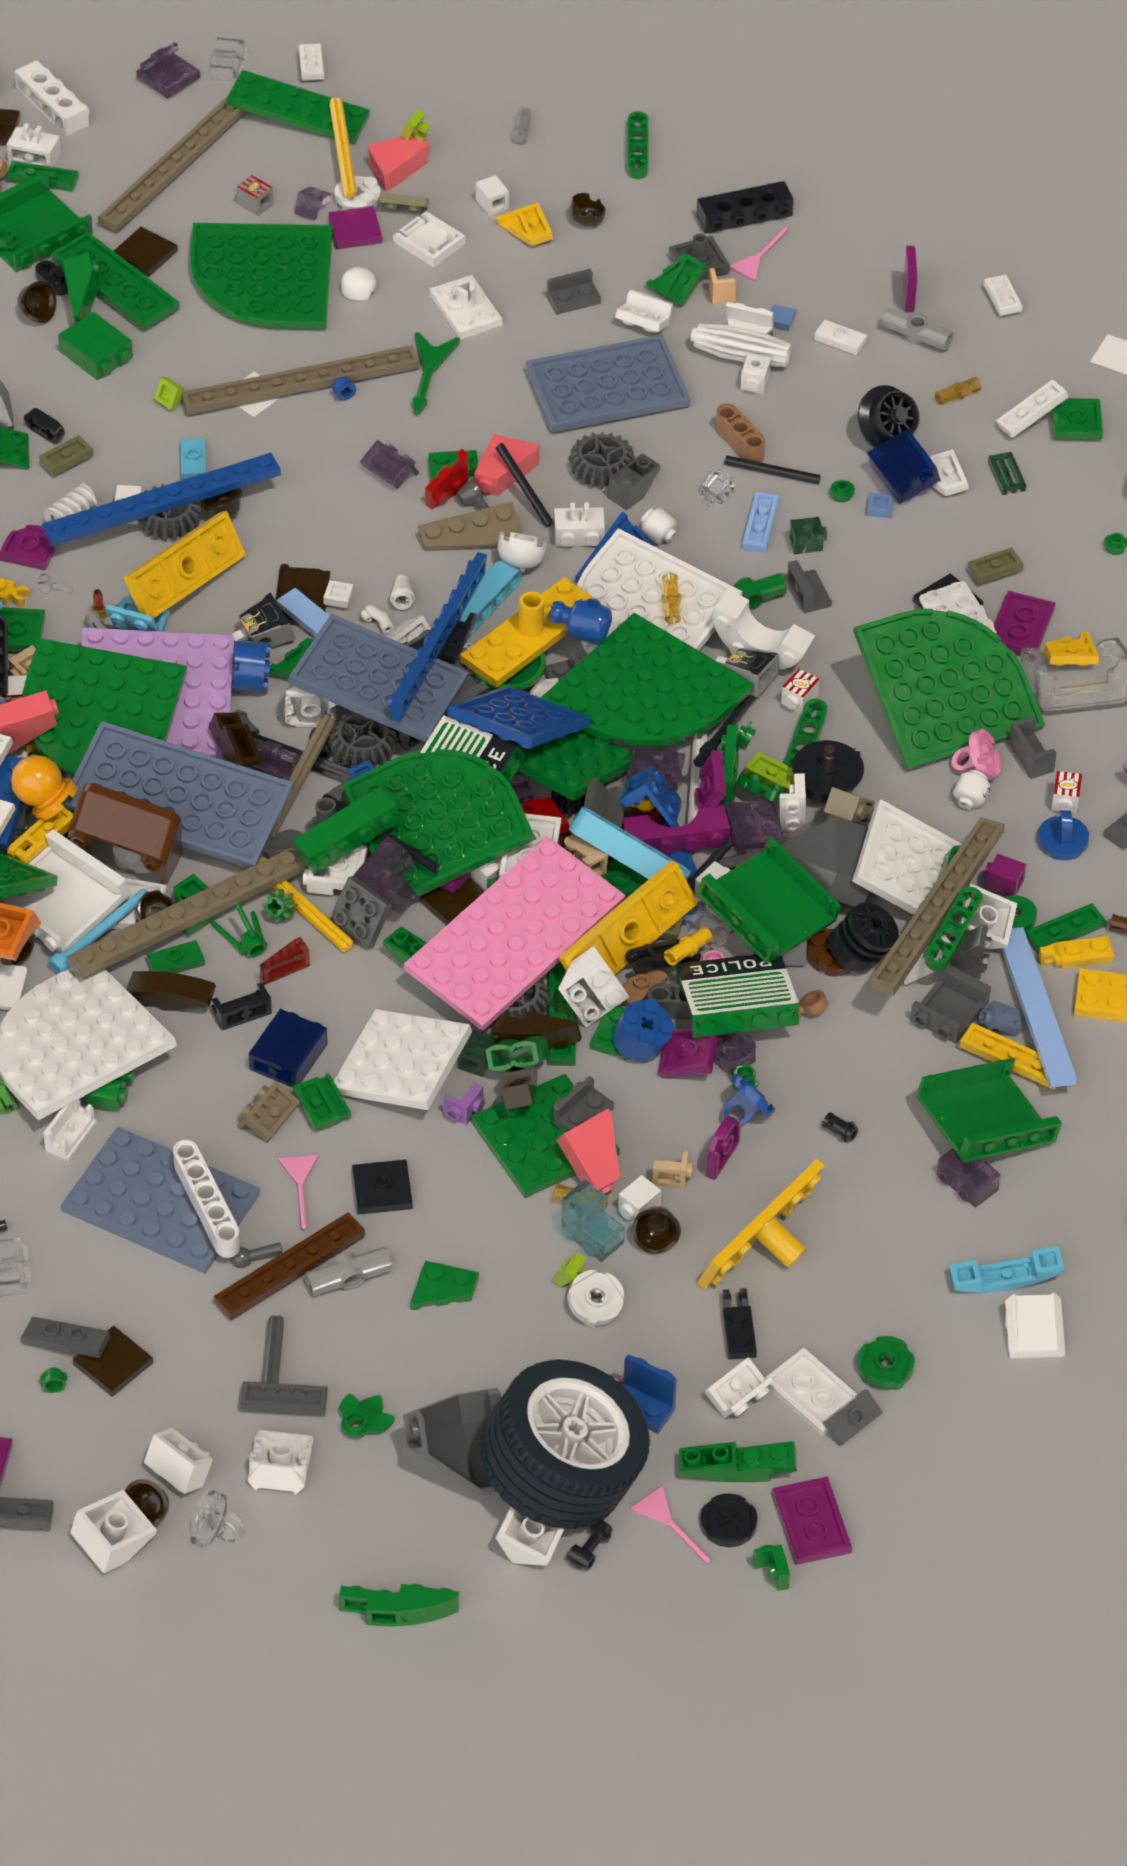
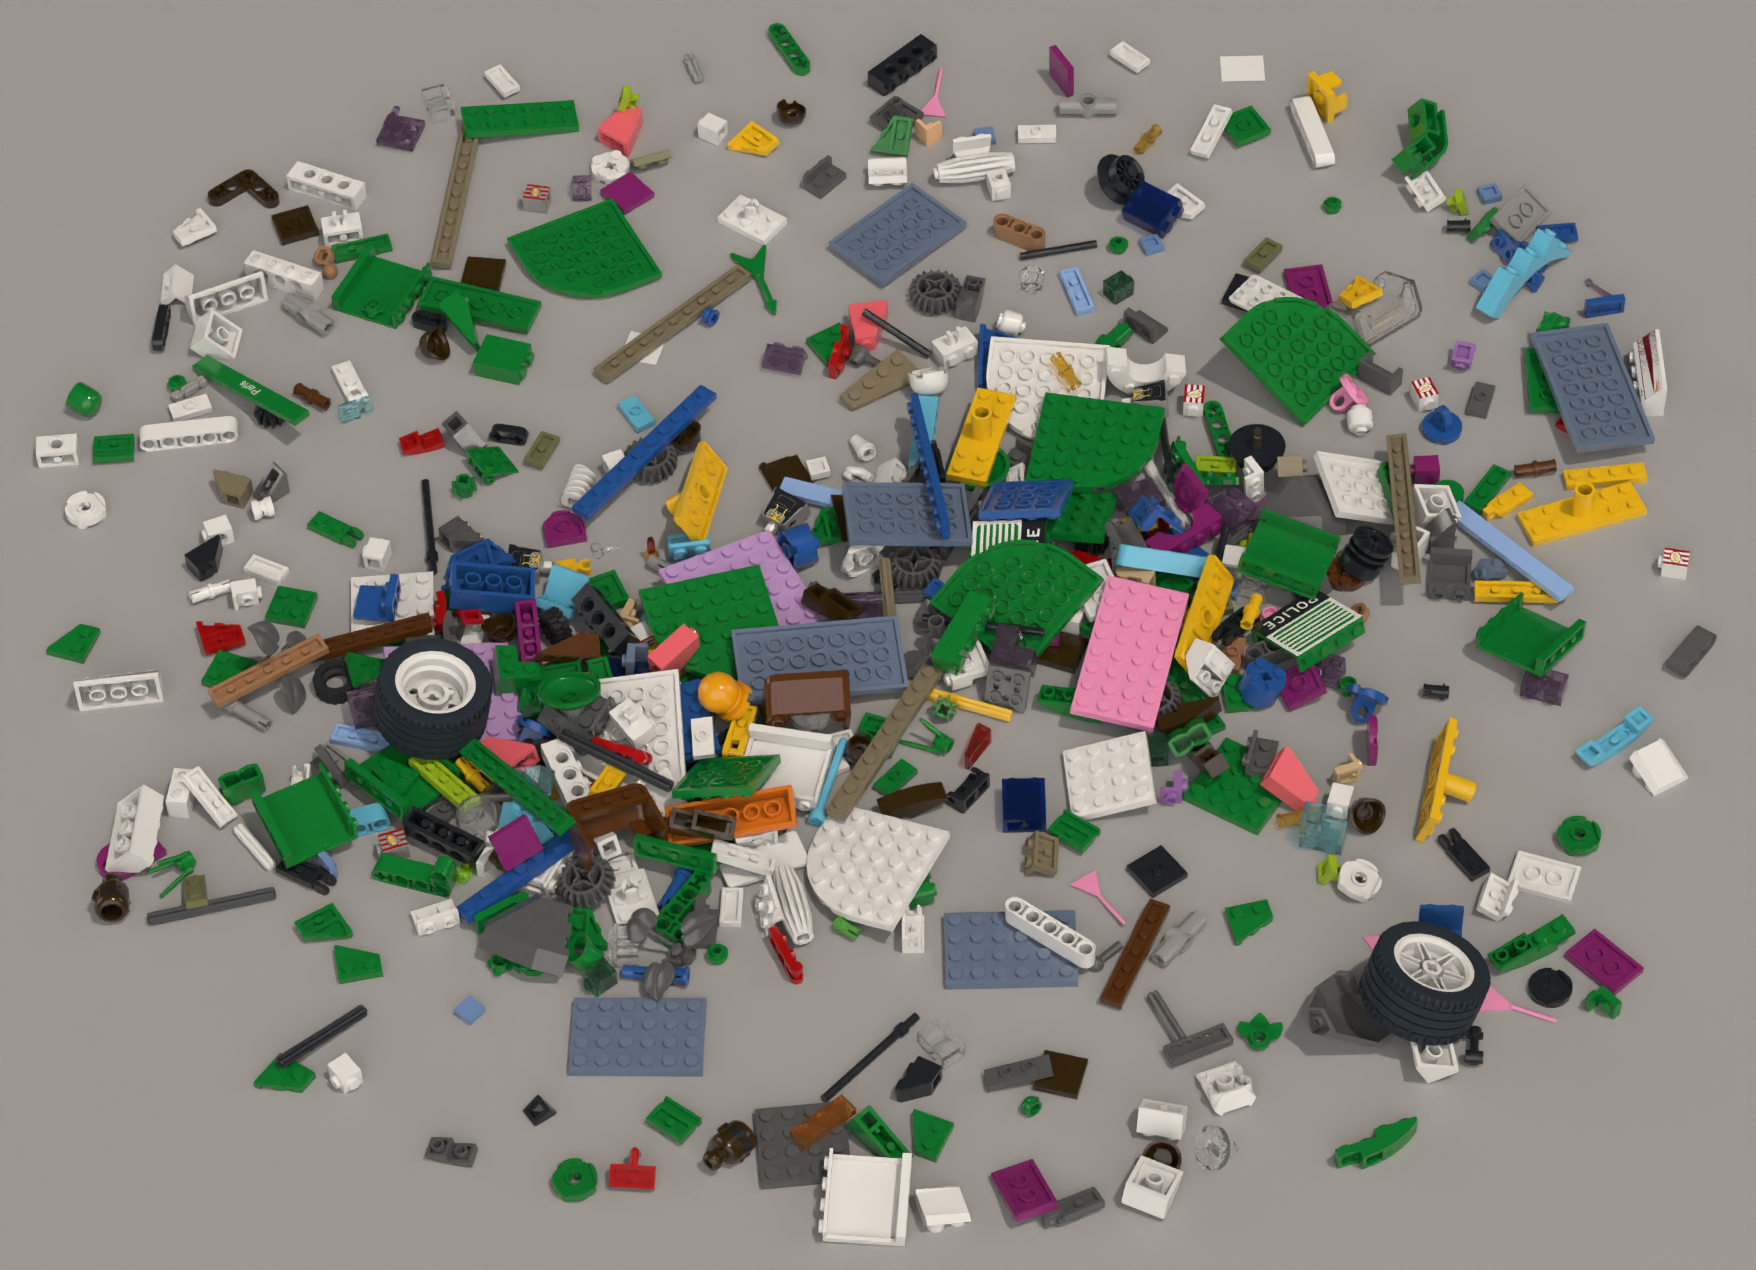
camera: 25 degrees left, 0 degrees up
lime tile [153,377,185,410] -> none
yellow axle [330,97,357,198] -> none
white hair [340,267,377,301] -> none
white container [393,211,465,267] -> none
blue piece [548,599,612,645] -> none
dark grey plate [823,1389,883,1446] -> none
green beam [925,886,982,972] -> none
clear green tile [988,452,1026,495] -> none

